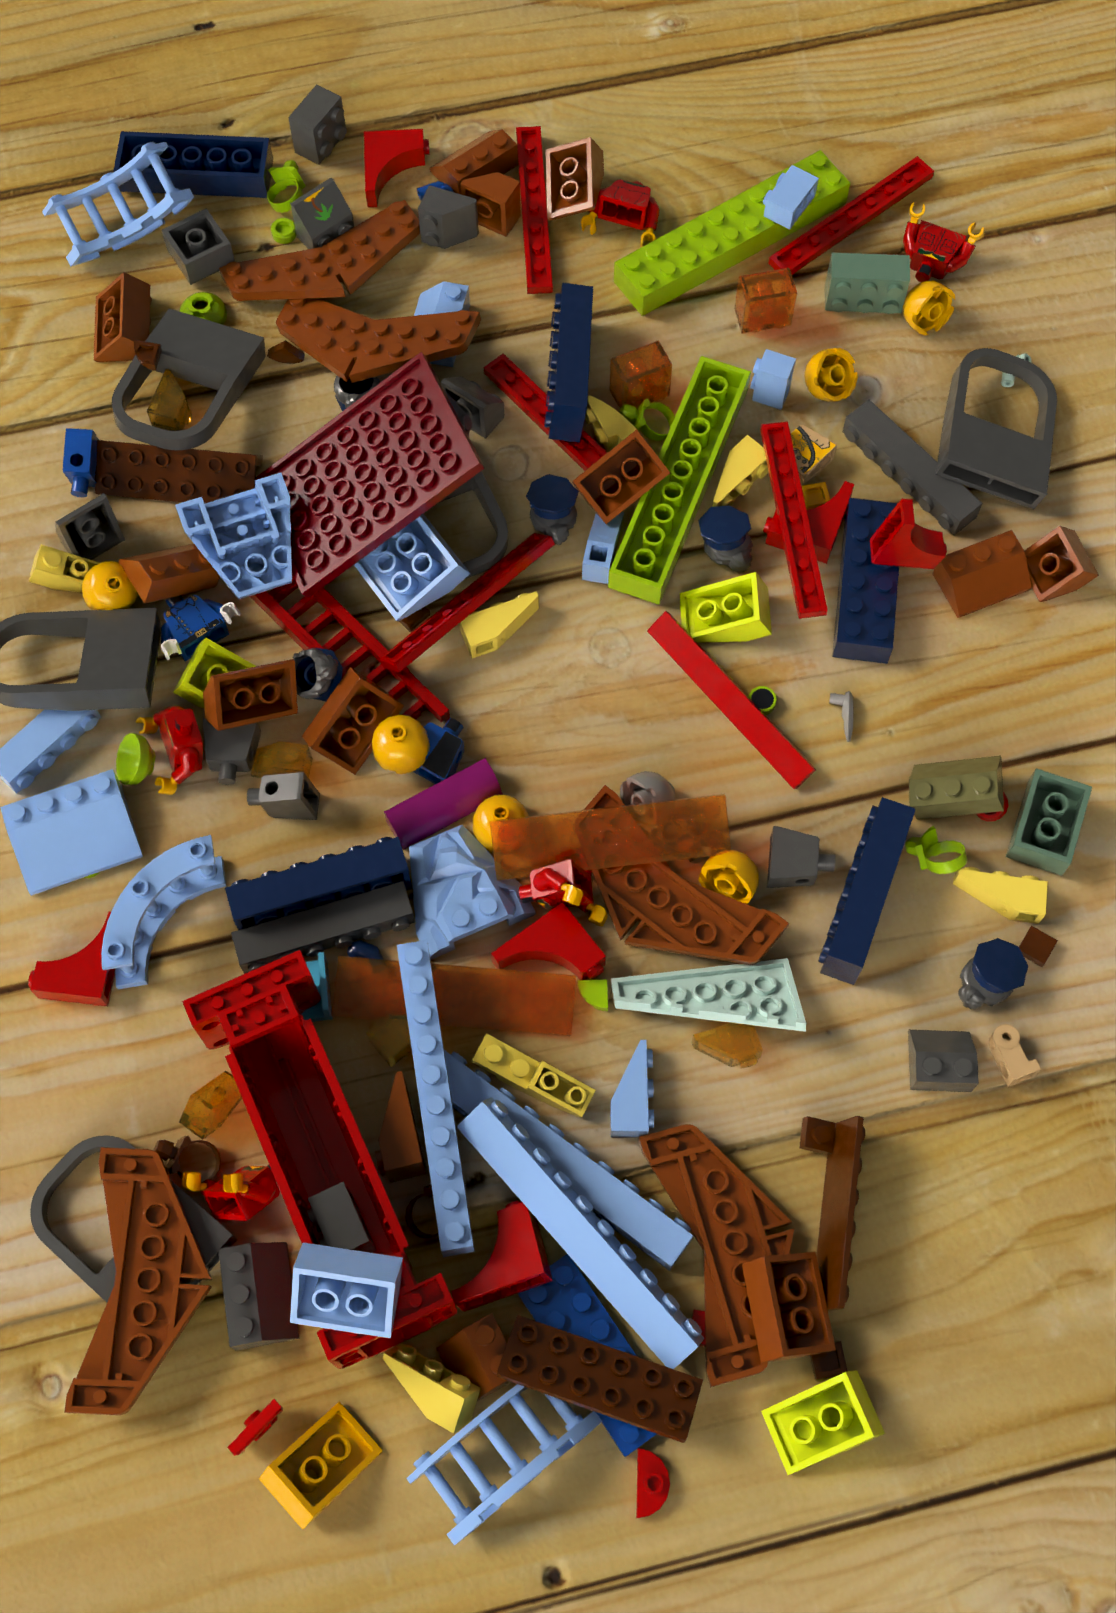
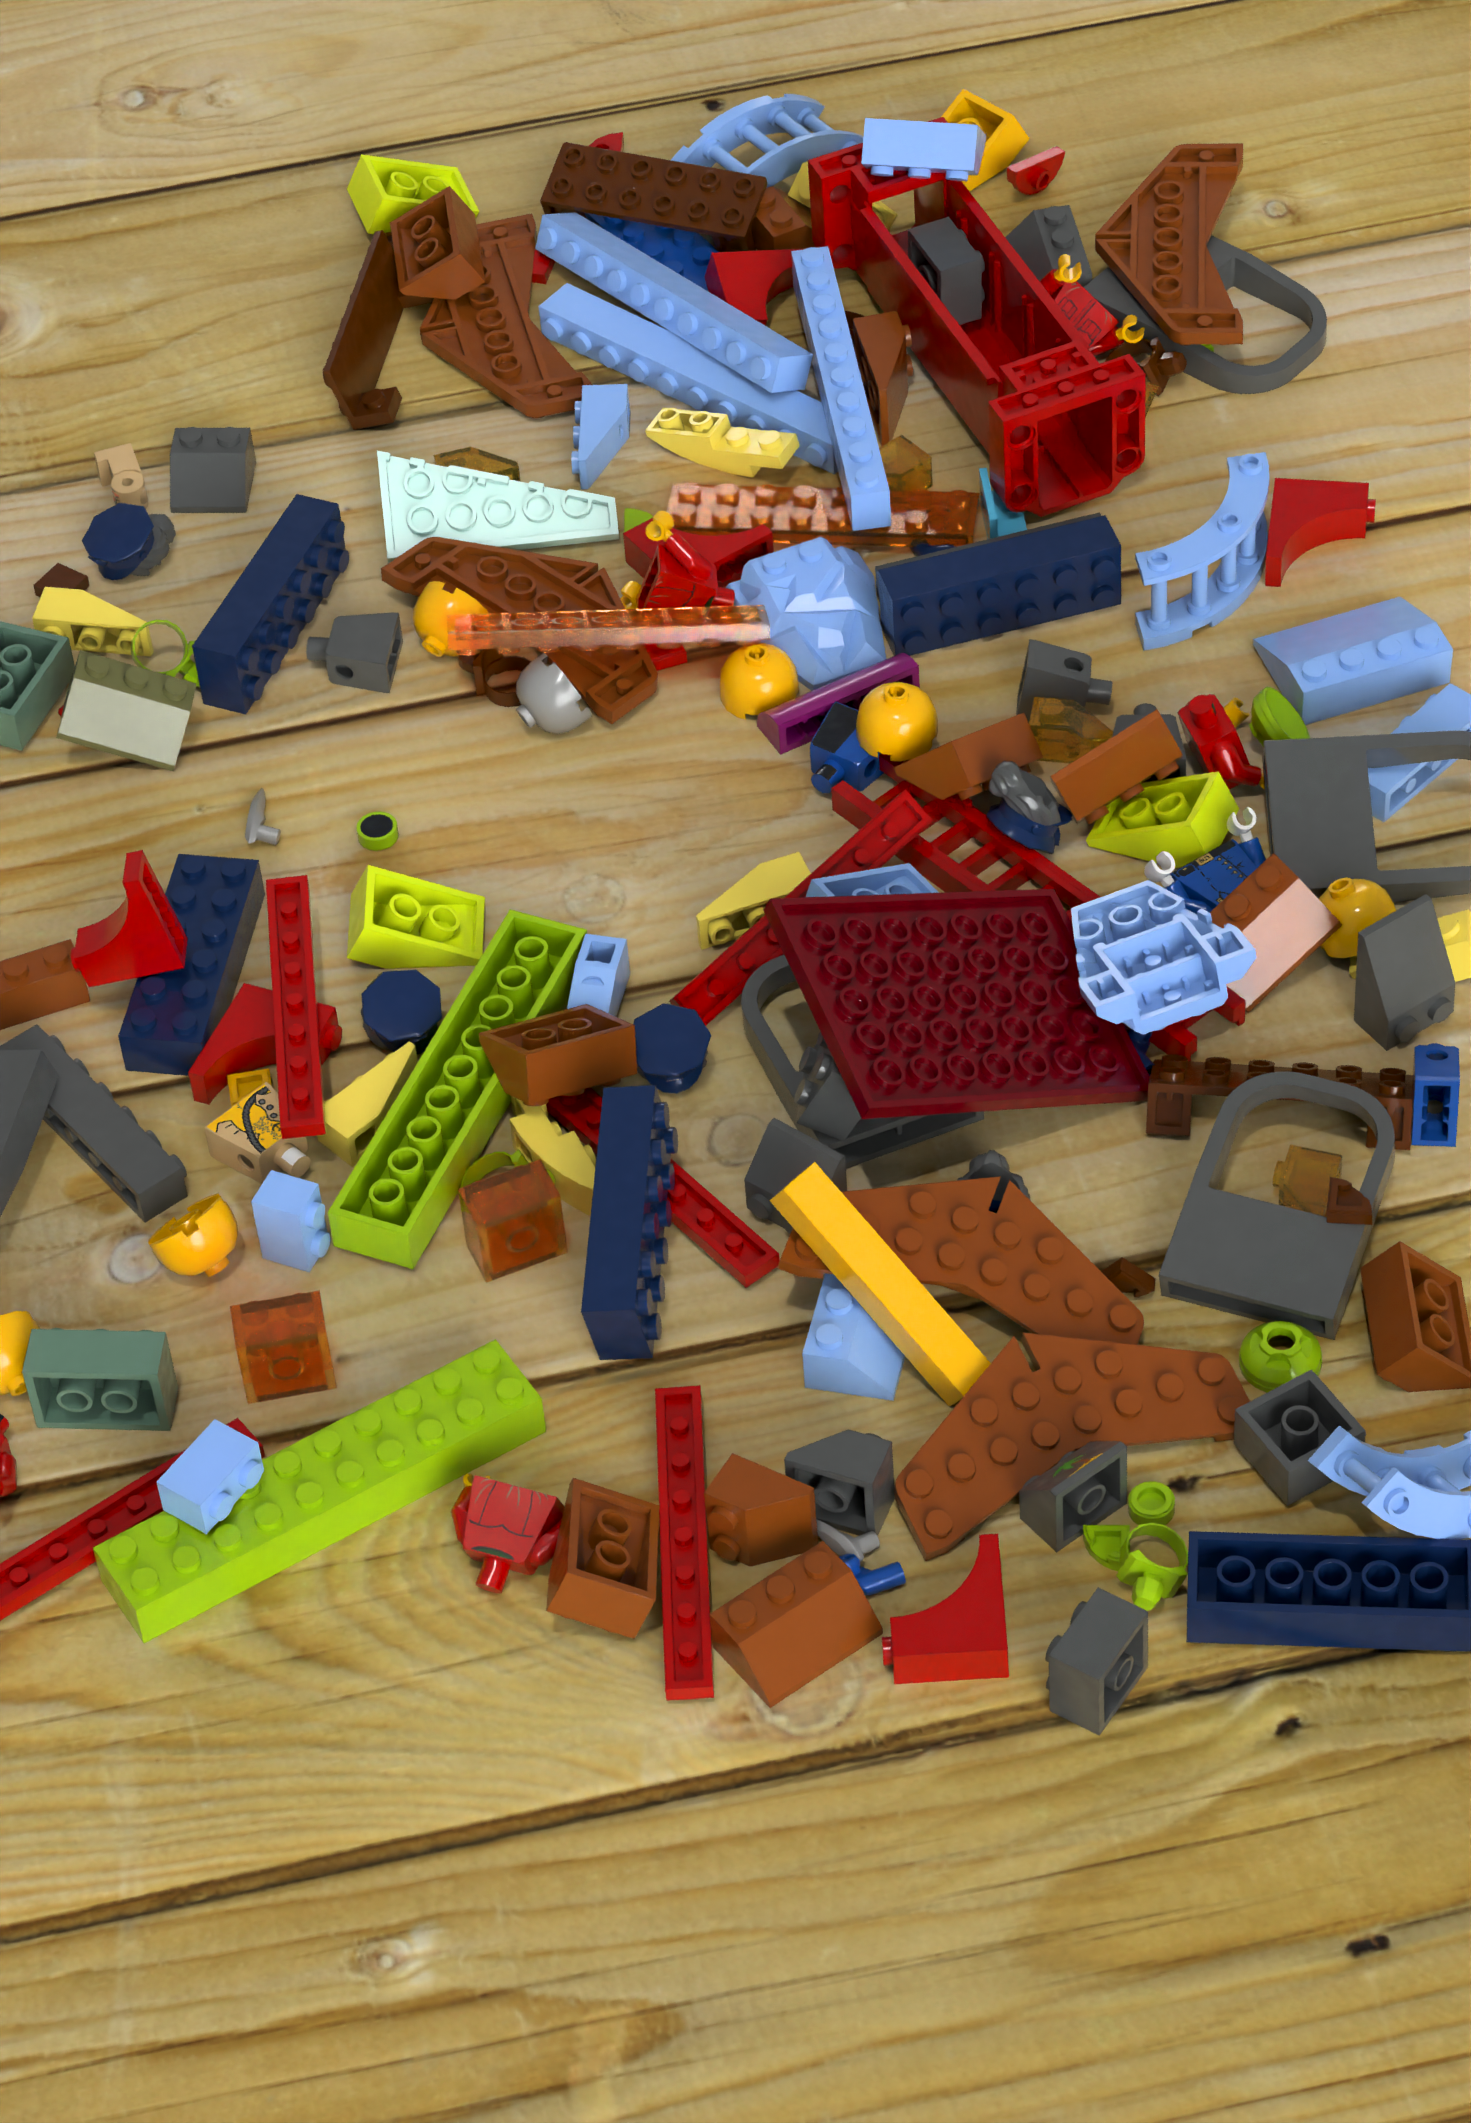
camera: 175 degrees left, 20 degrees down
red tile [647,611,816,789] -> none
none -> yellow brick [770,1162,991,1407]

